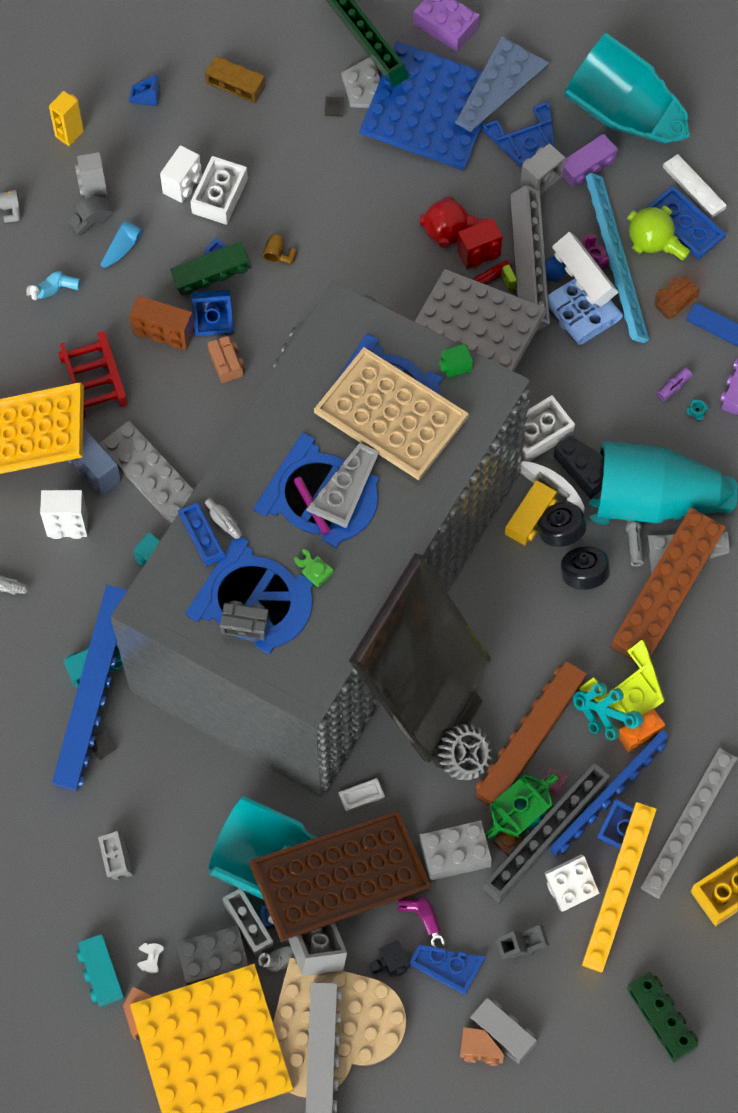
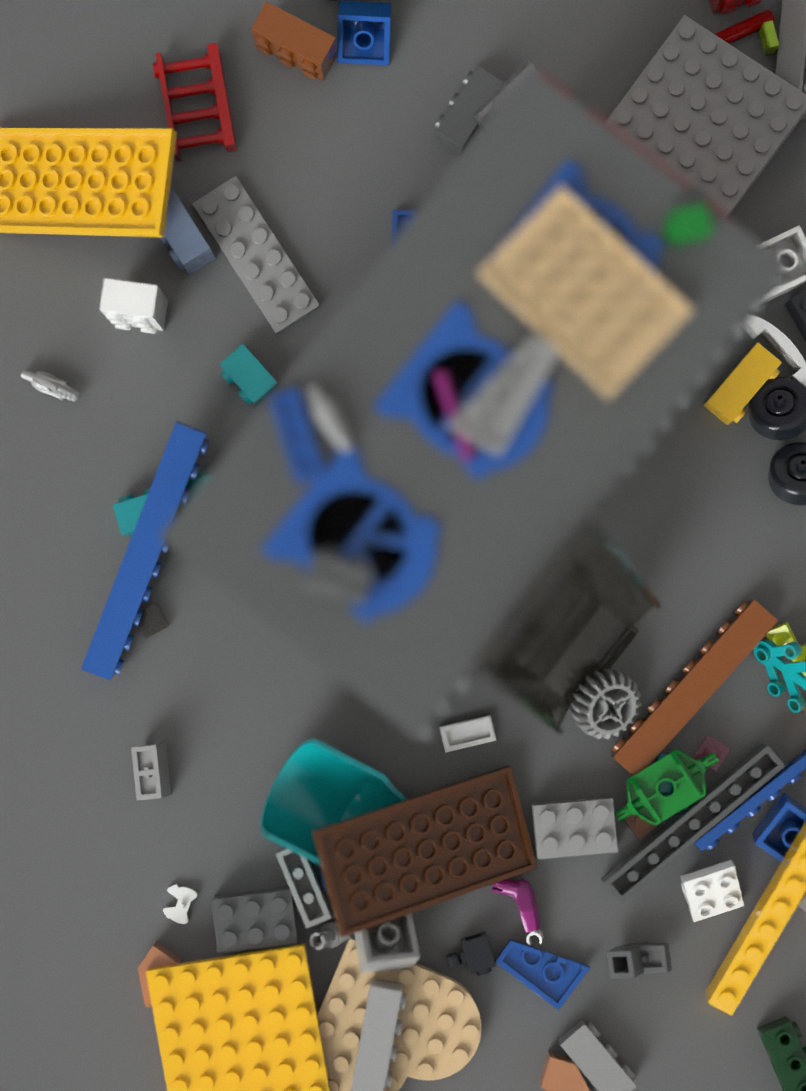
camera: 15 degrees right, 20 degrees up
teal brick [76,934,124,1007] -> none
nougat brick [207,336,245,383] -> none
bright green plate [294,549,333,588] -> none

